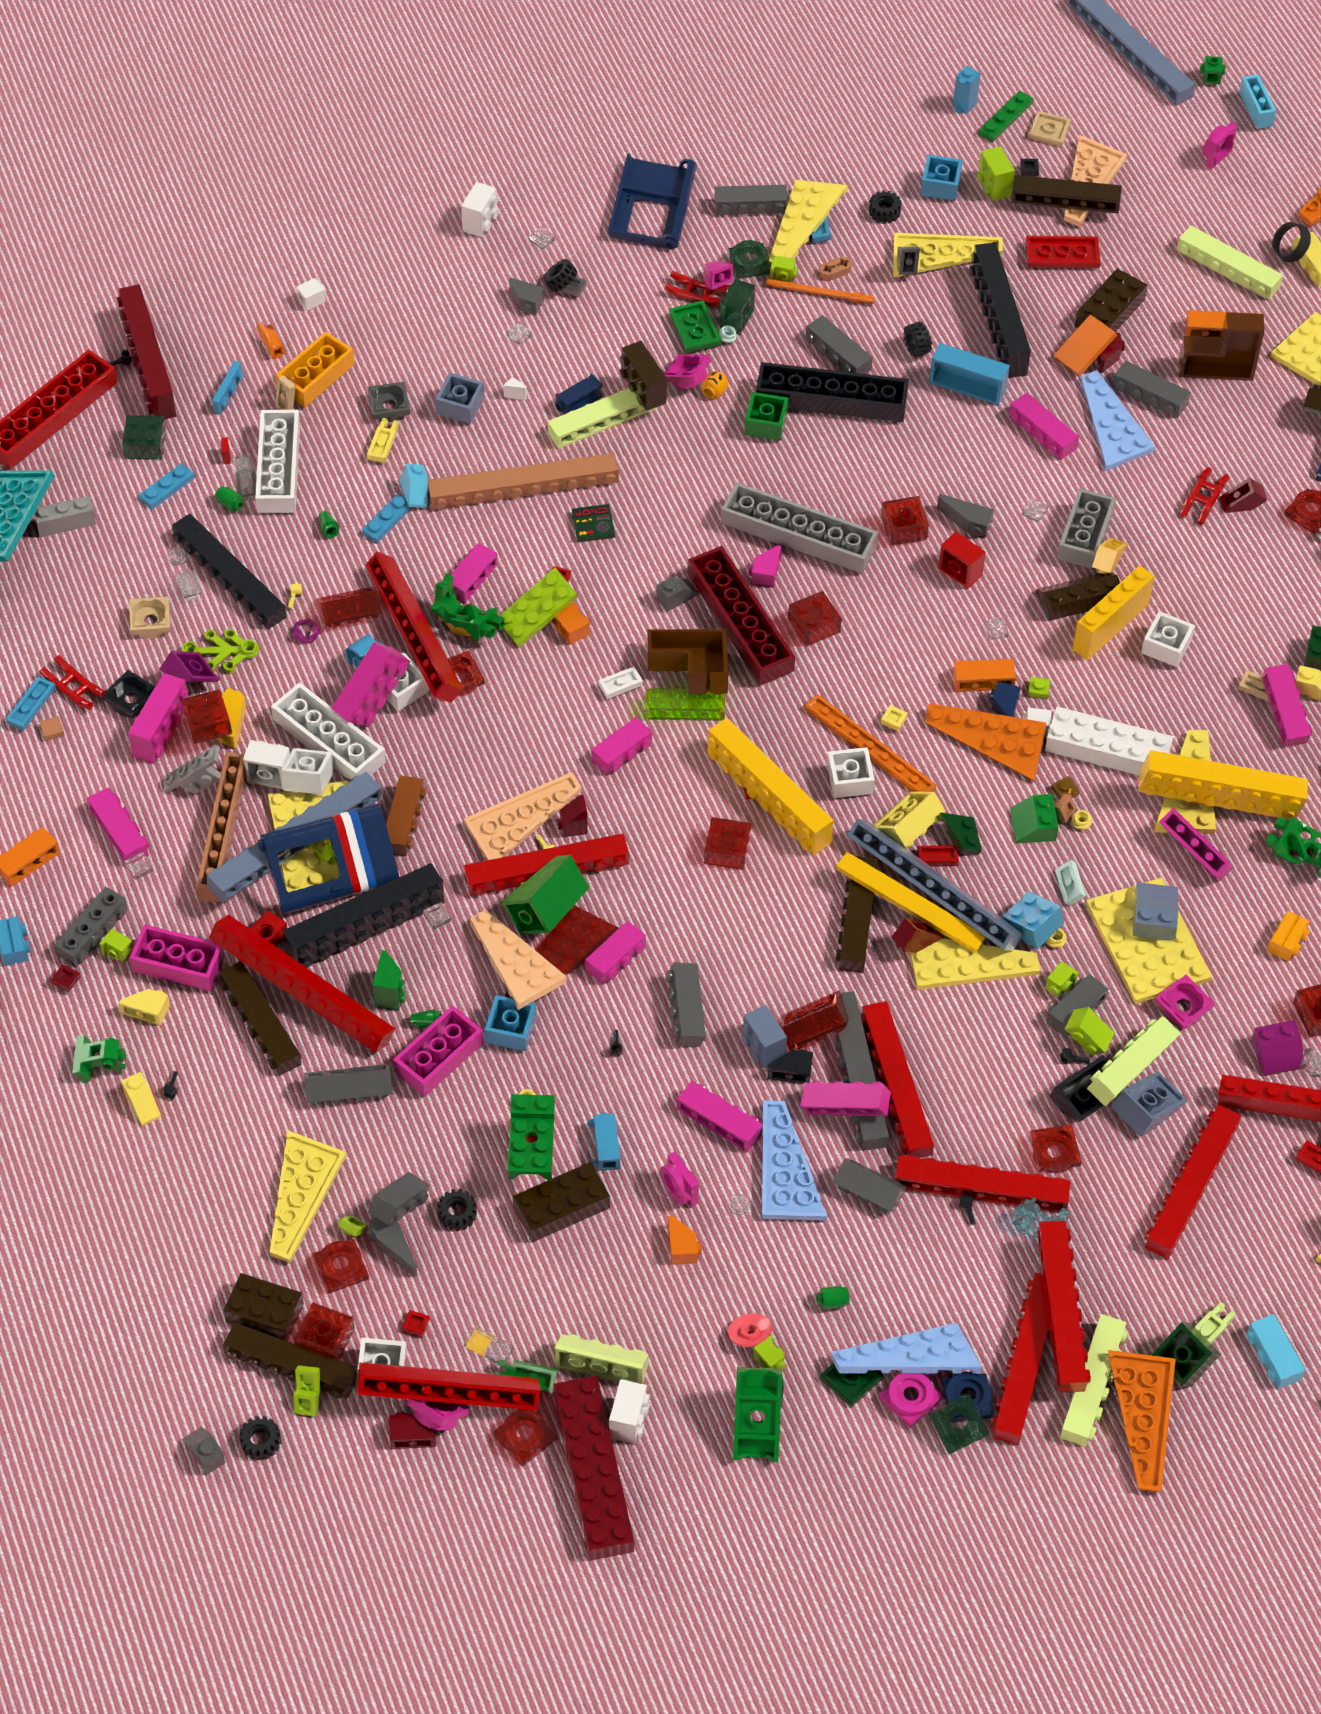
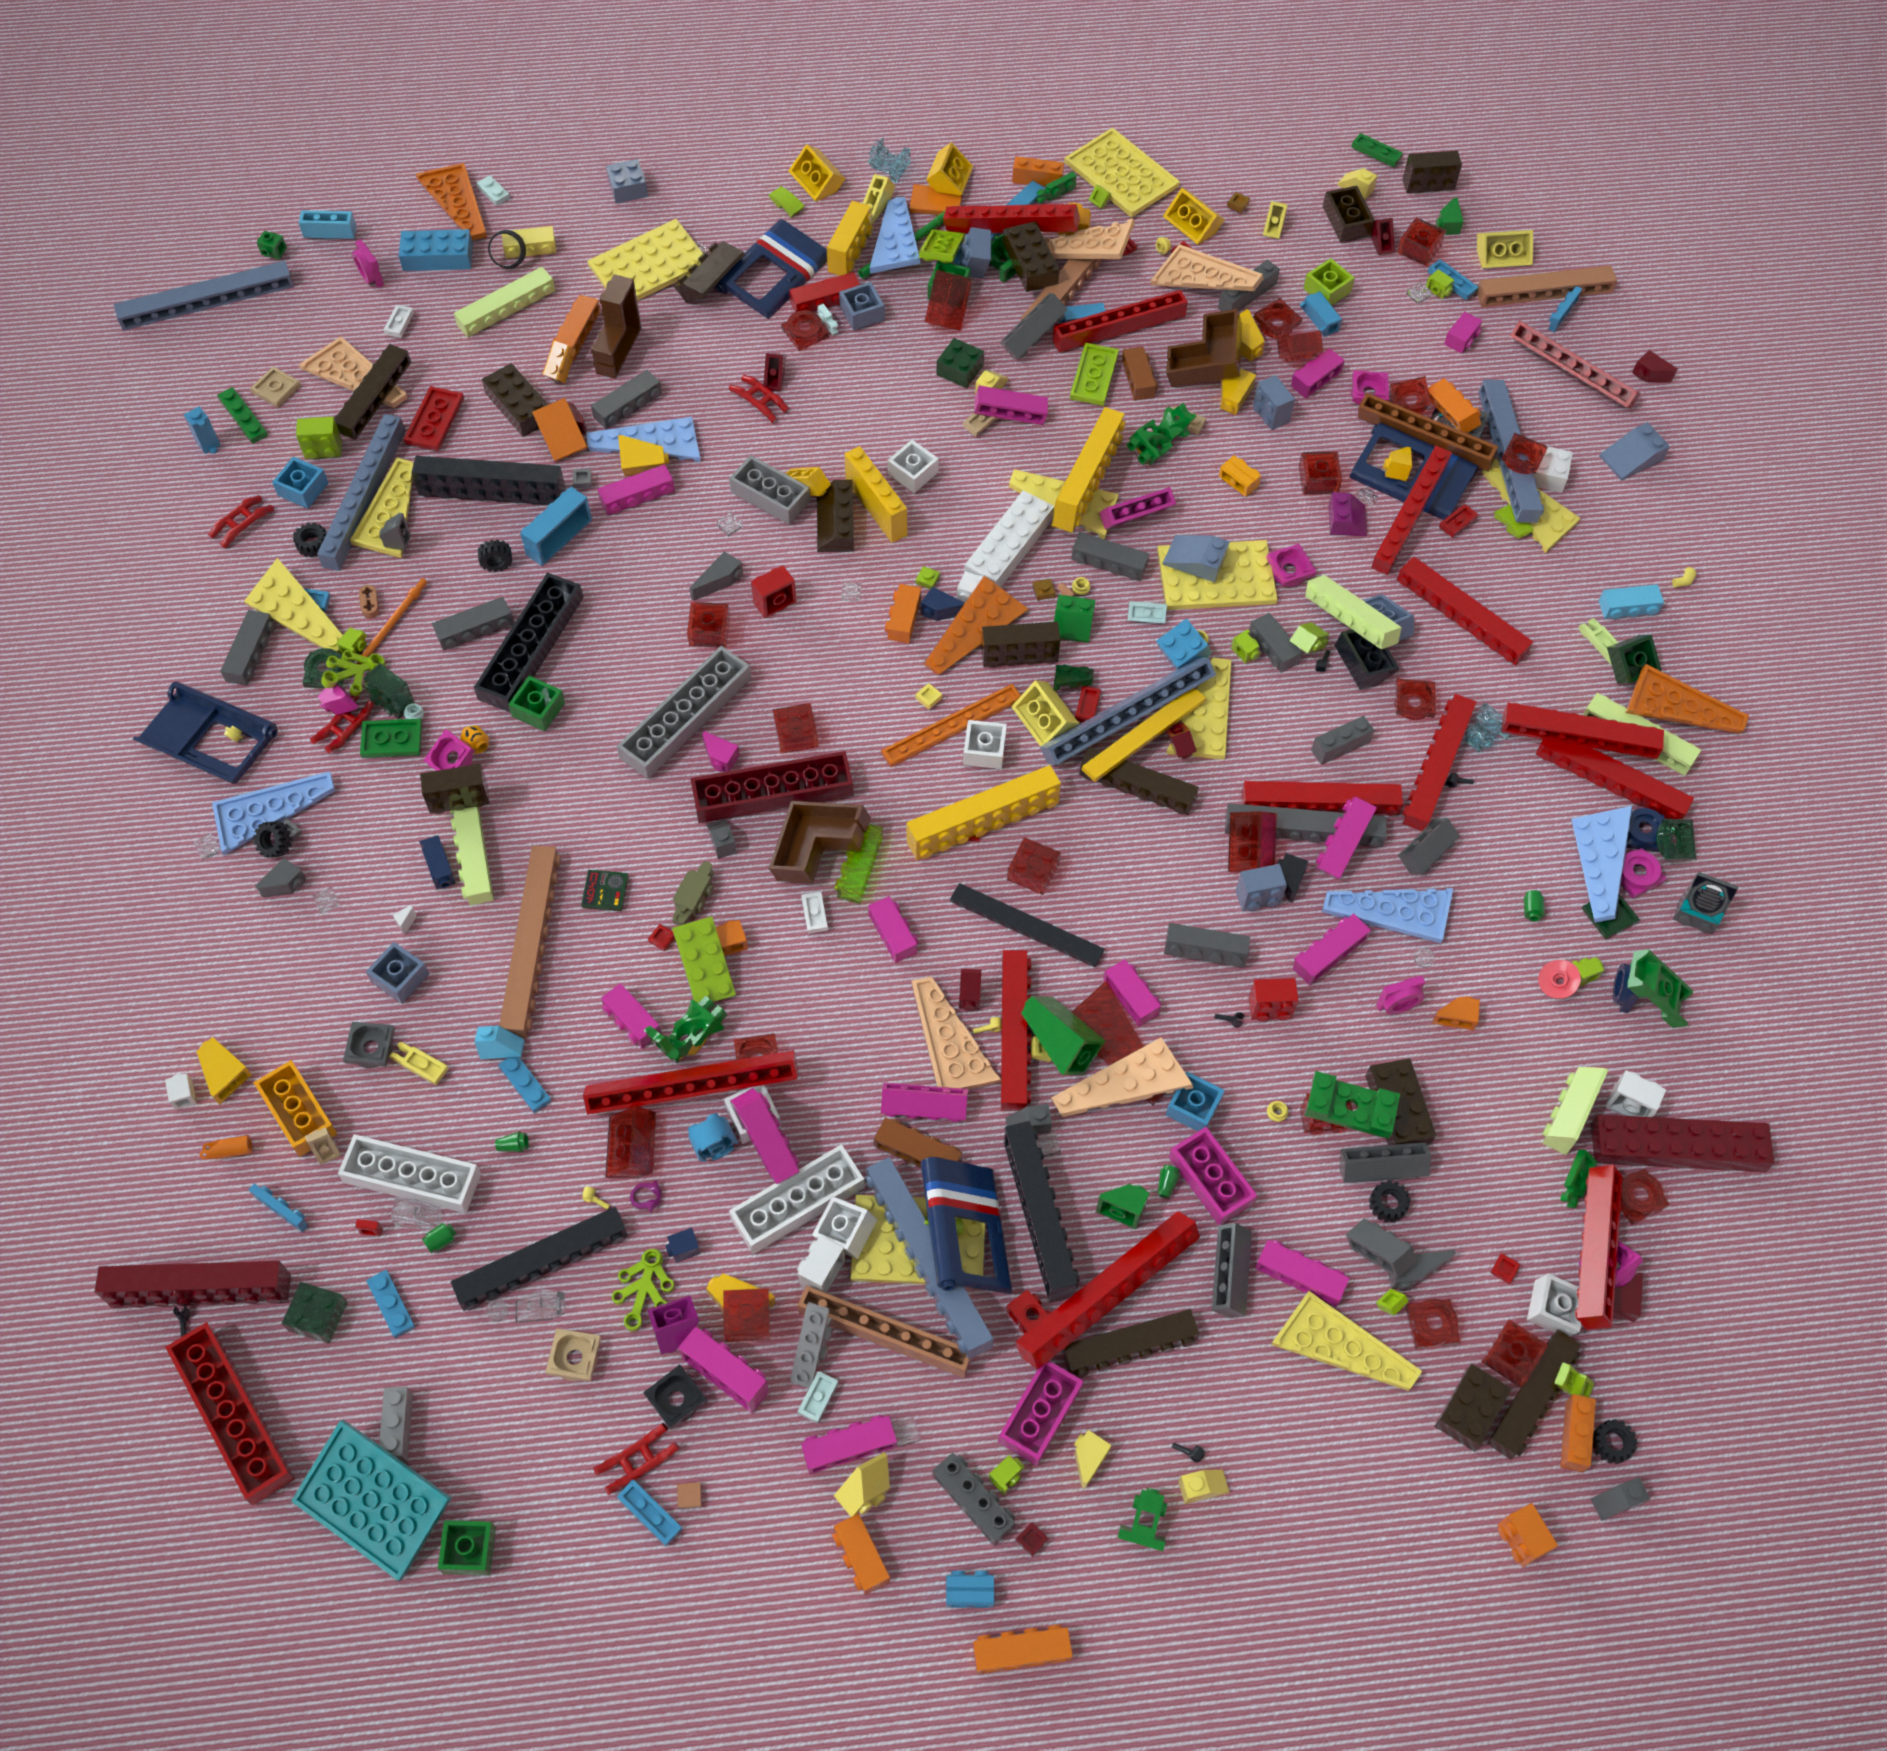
camera: 75 degrees left, 5 degrees up
white brick [461,182,499,237] -> none
clear tile [464,1326,514,1363] -> none
dark azure brick [587,1113,620,1171] -> none
black plate [1020,159,1039,177] -> none
none -> yellow slope [196,1037,252,1105]
none -> red piece [208,495,274,549]
none -> light blue wing [212,771,335,855]
none -> light yellow plate [224,726,243,743]
none -> sand blue brick [317,414,405,571]
none -> lime plant [321,650,385,696]
none -> white plate [384,305,414,338]
none -> dark azure brick [399,229,473,271]
none -> light orange brick [542,341,576,383]
none -> flat silver plate [573,469,592,489]
none -> yellow slope [618,435,670,476]
none -> dark blue brick [665,1228,701,1263]
none -> olive hinge [672,861,714,926]
none -> light aqua plate [797,1371,839,1424]
none -> light yellow slope [834,1452,890,1518]
none -> dark pink brick [881,1082,968,1122]
none -> black tile [950,883,1105,968]
none -> dark brown brick [981,621,1060,667]
none -> dark grey slope [1005,1104,1052,1134]
none -> dark grey brick [1071,532,1149,581]
none -> red brick [1248,978,1299,1021]
none -> dark pink brick [1255,1240,1349,1307]
none -> dark grey brick [1311,716,1374,765]
none -> dark grey brick [1339,1142,1431,1183]
none -> orange brick [1497,1503,1558,1567]
none -> orange brick [1560,1394,1596,1473]
none -> slope [1673,872,1739,934]

